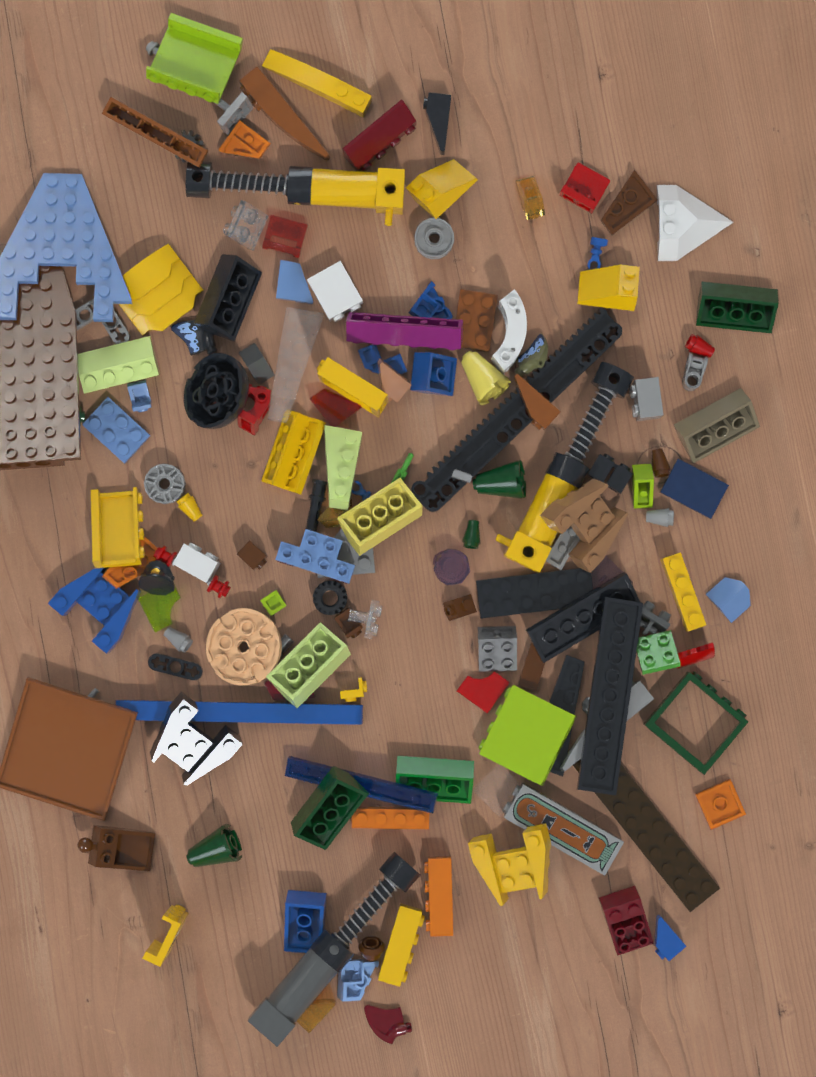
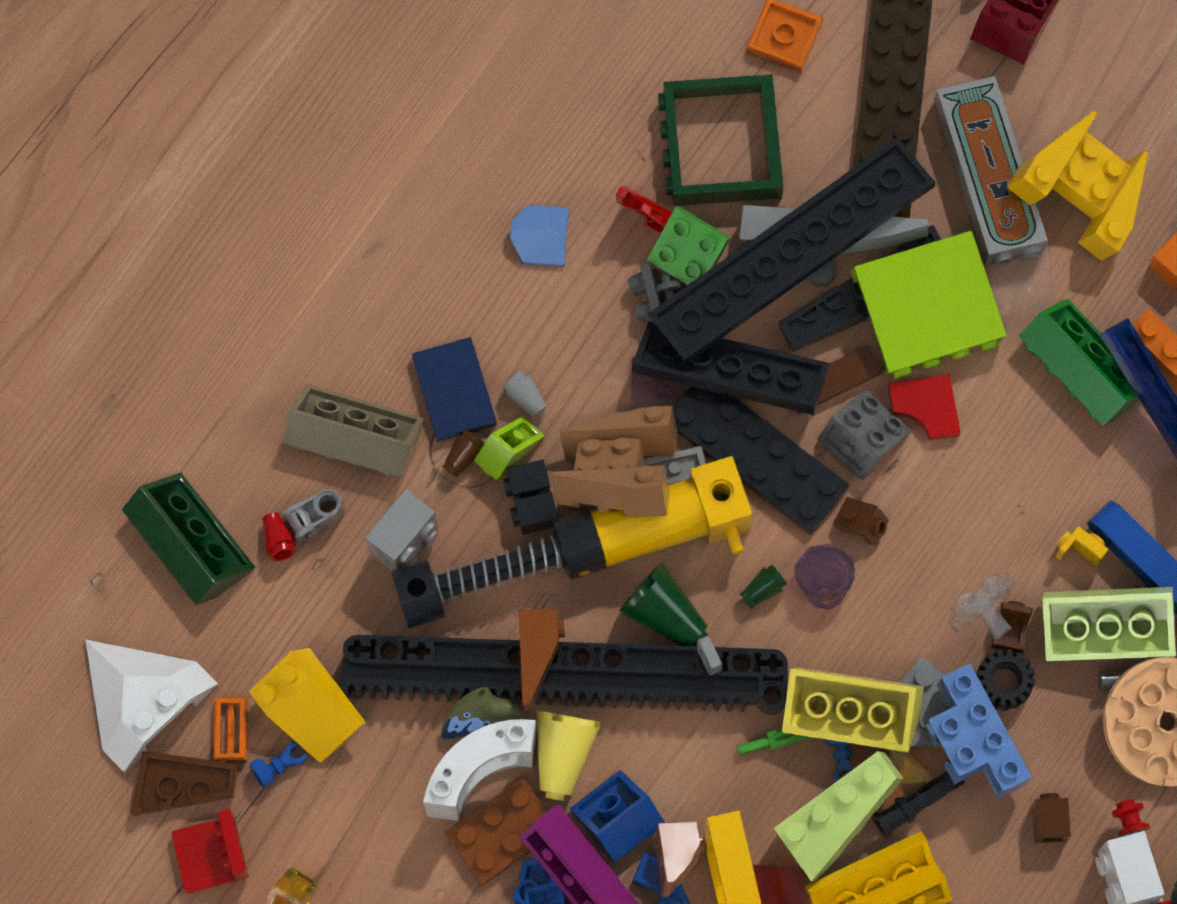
camera: 135 degrees left, 15 degrees down
lime plate [260,590,287,616] -> none
yellow brick [660,552,706,632] -> none
none -> orange tile [214,697,248,762]

